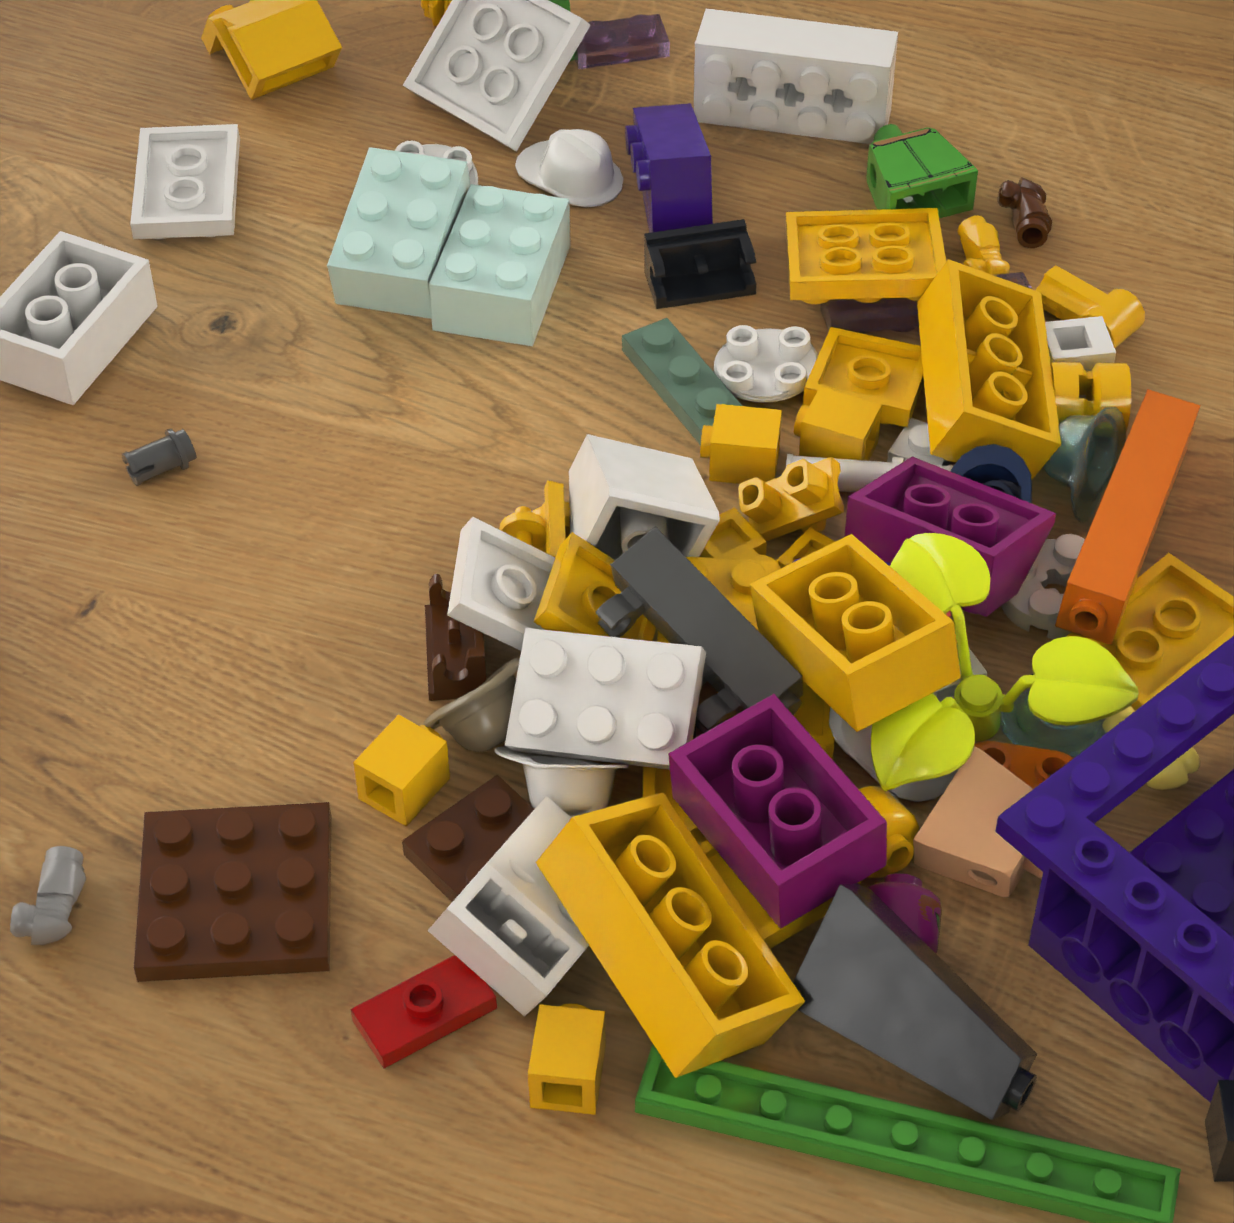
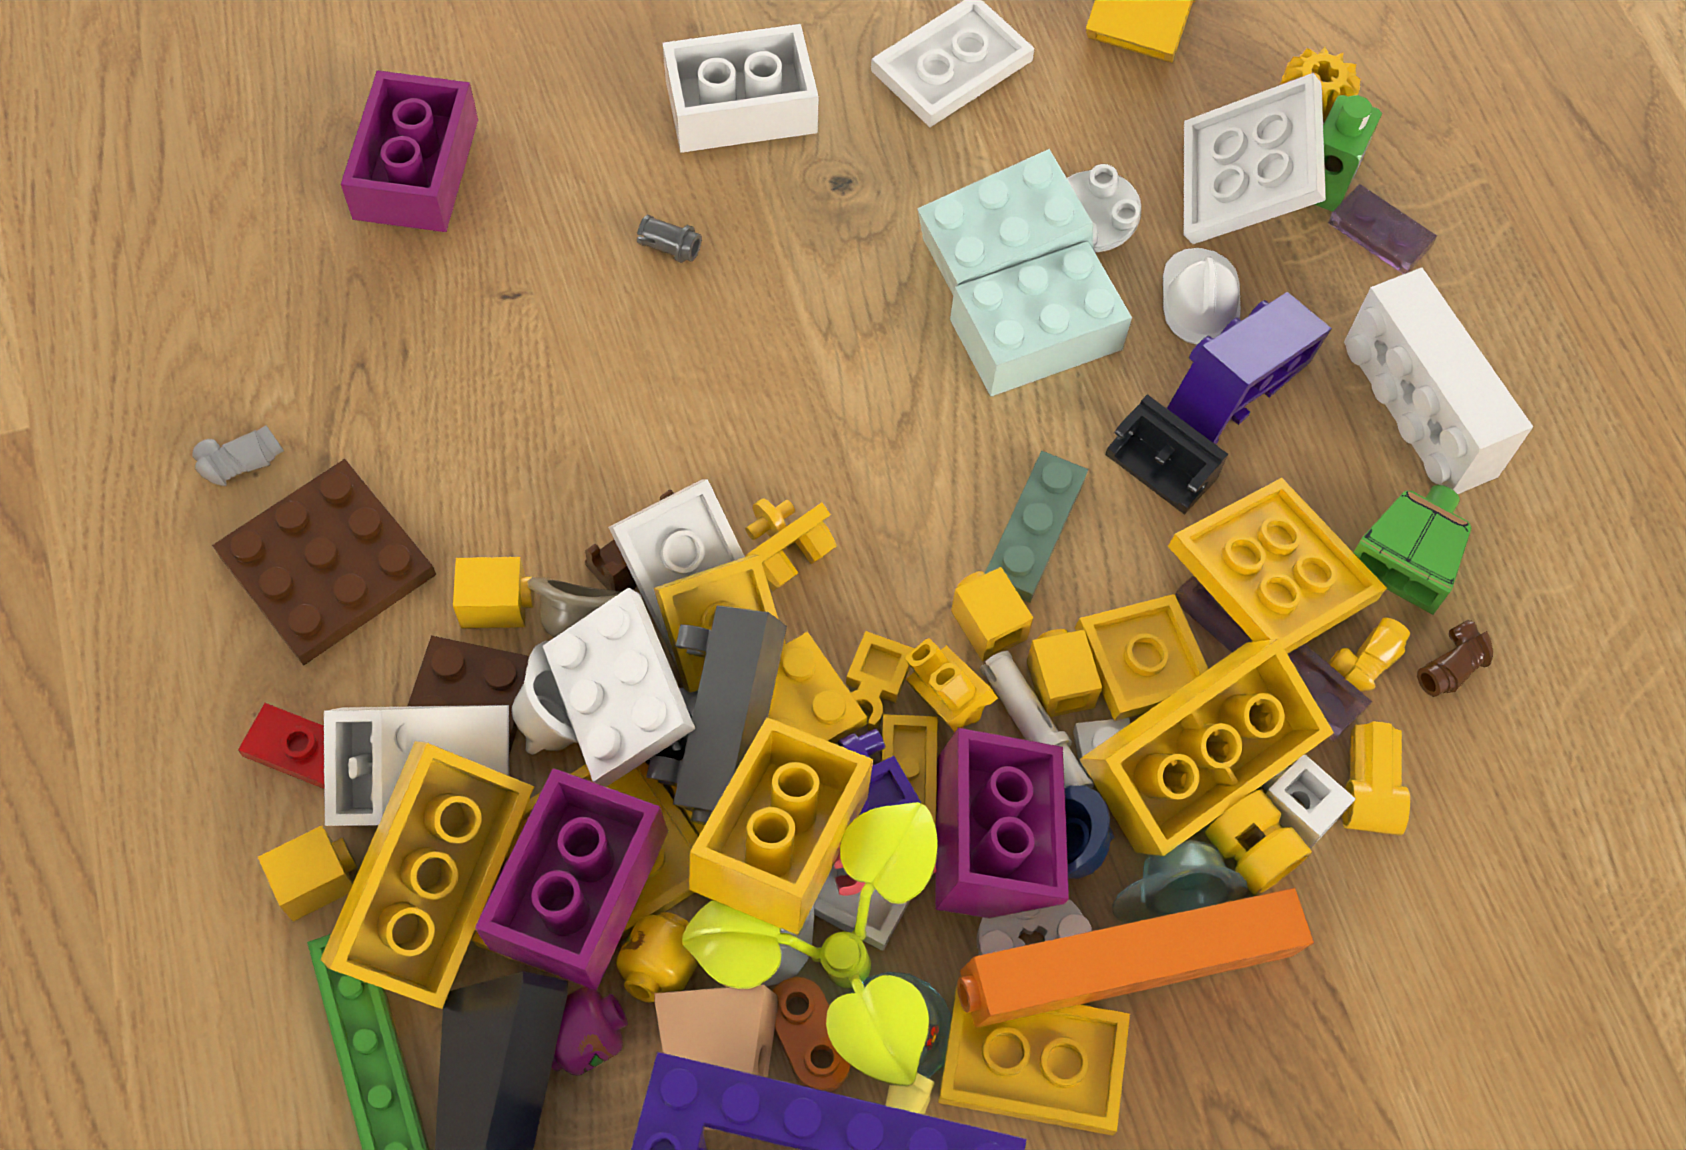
camera: 50 degrees right, 15 degrees up
white slope [569,434,720,560] -> none
white dish [714,325,818,403] -> none

